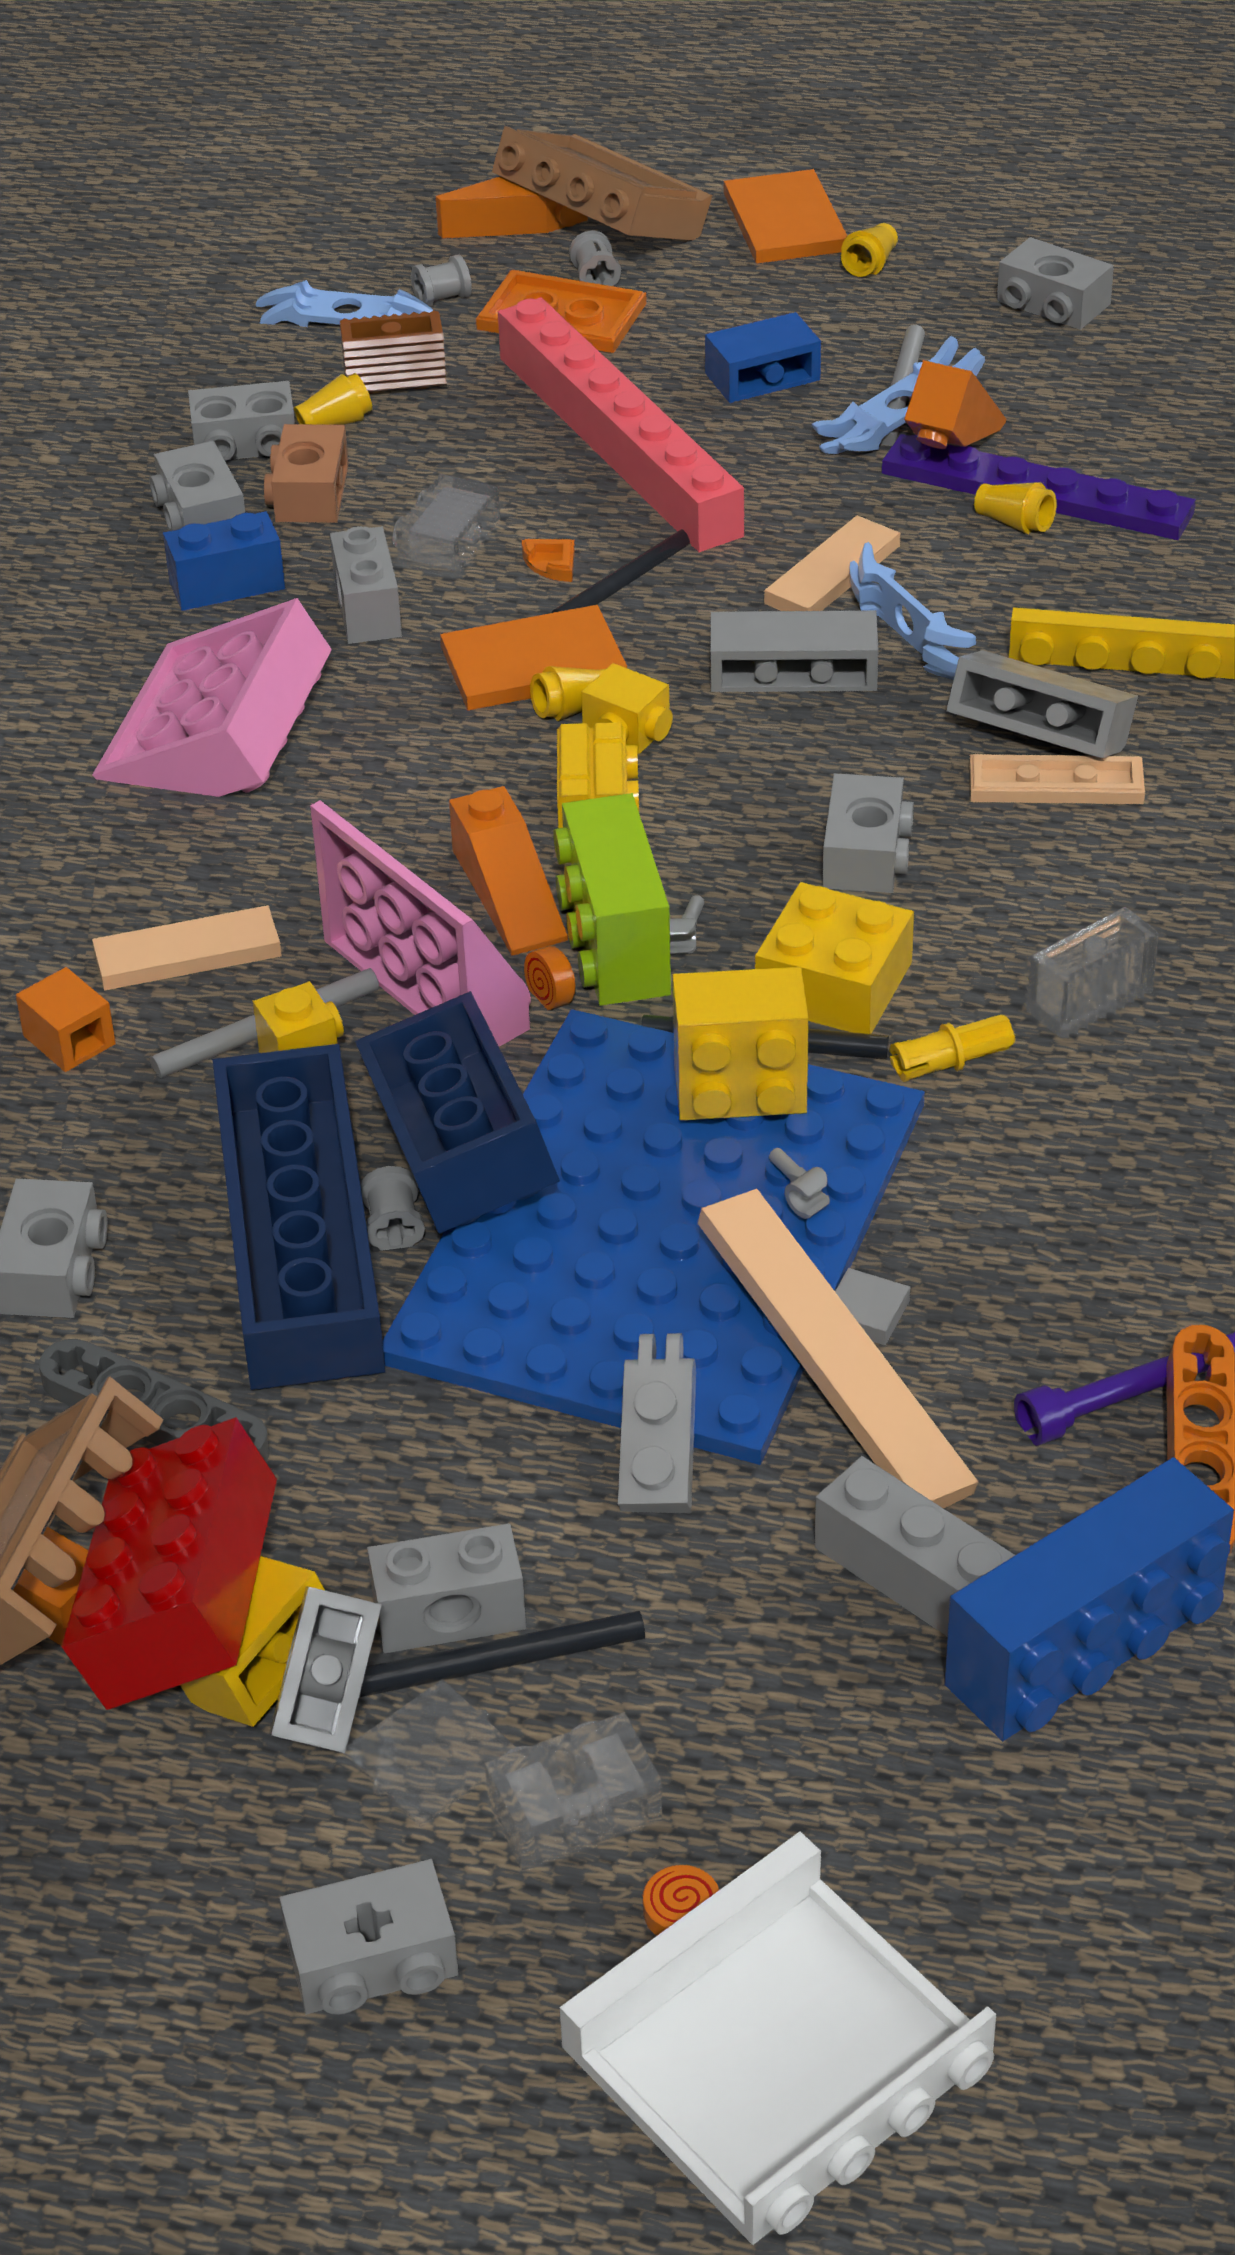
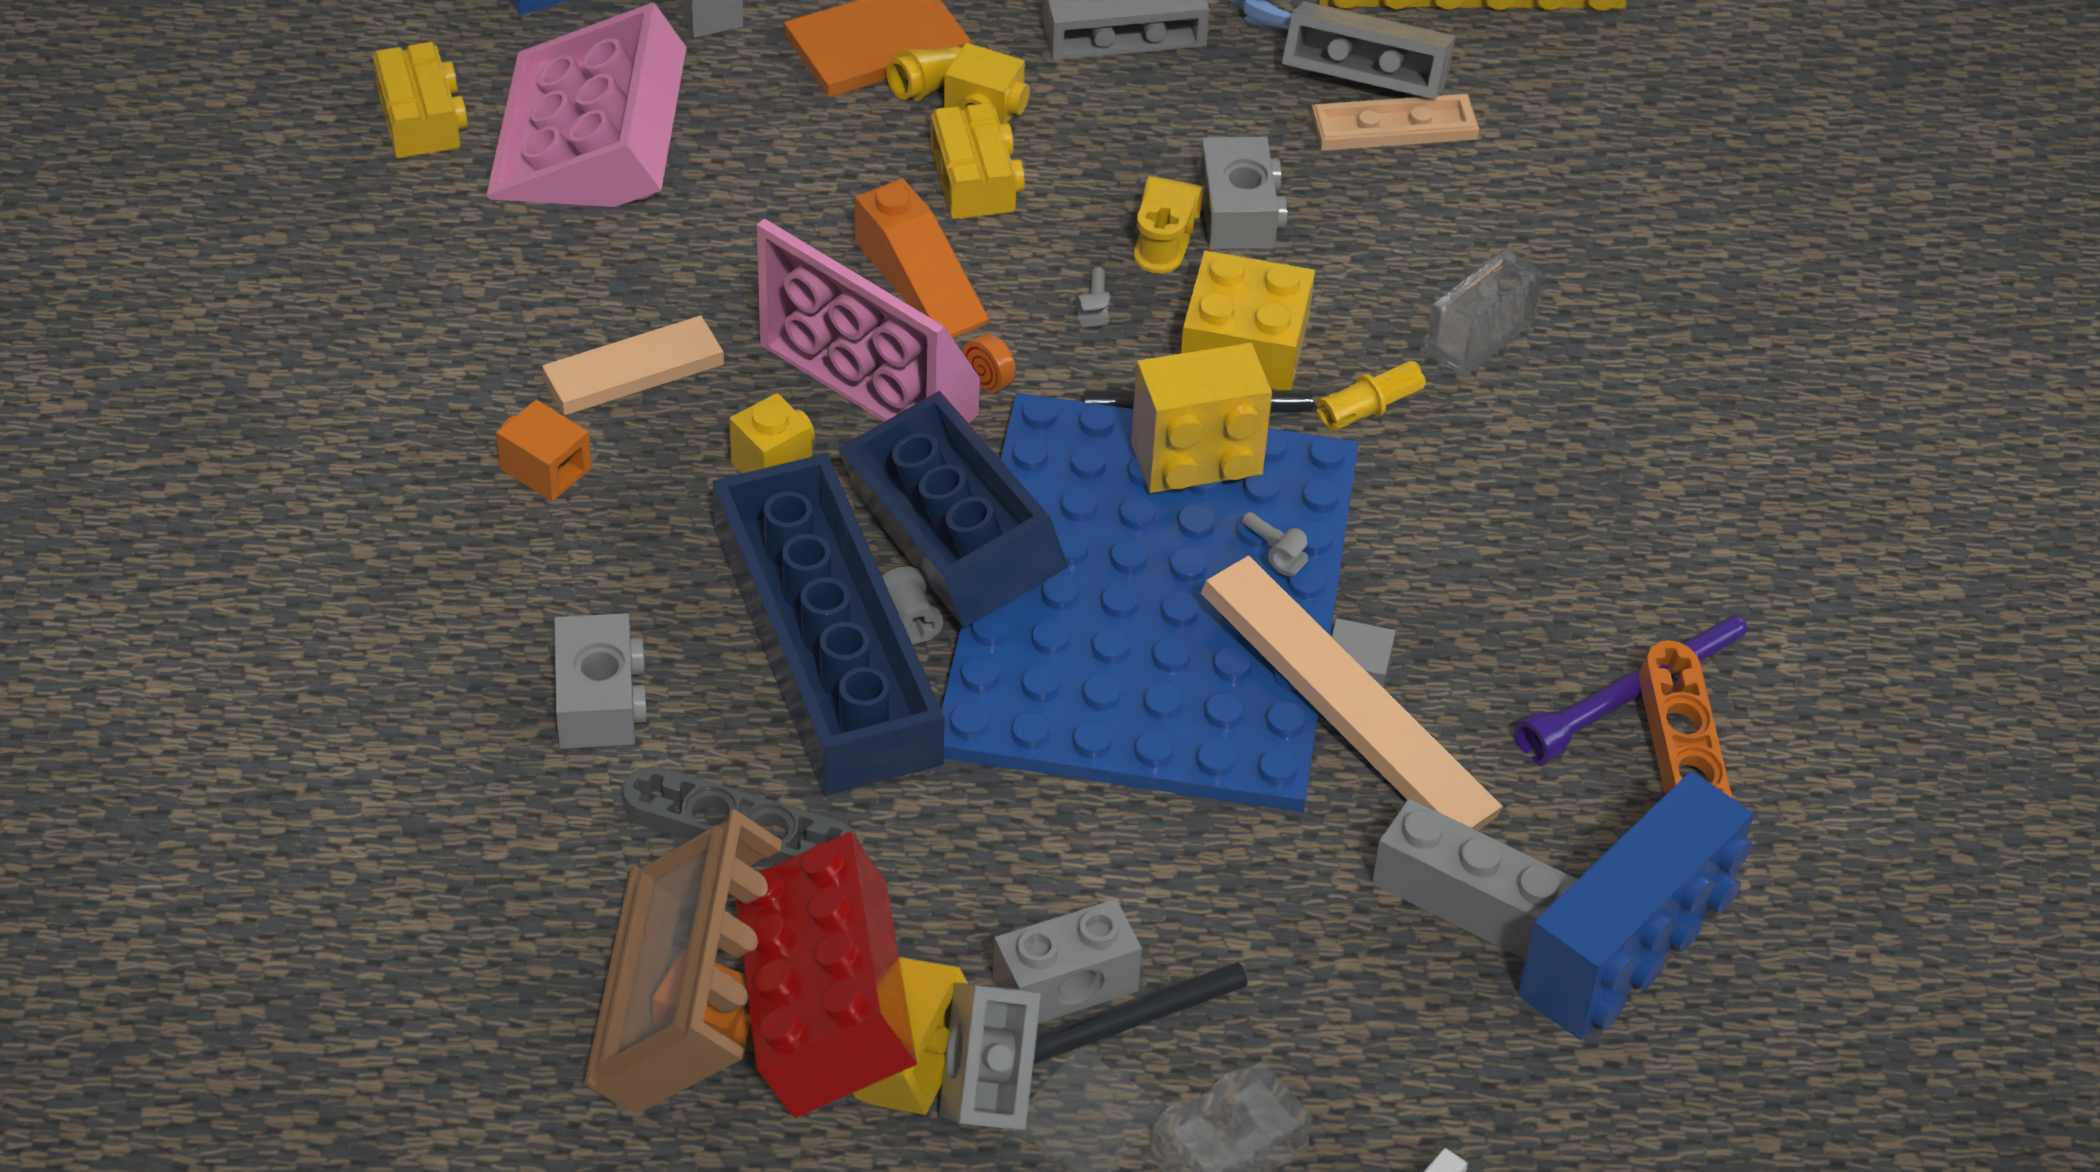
camera: 15 degrees left, 5 degrees up
light grey bar [150,968,379,1078] -> none
lime brick [553,793,671,1006] -> none
light grey hinge [618,1333,696,1513] -> none
none -> yellow brick [373,42,468,158]
none -> yellow piece [1134,175,1204,274]

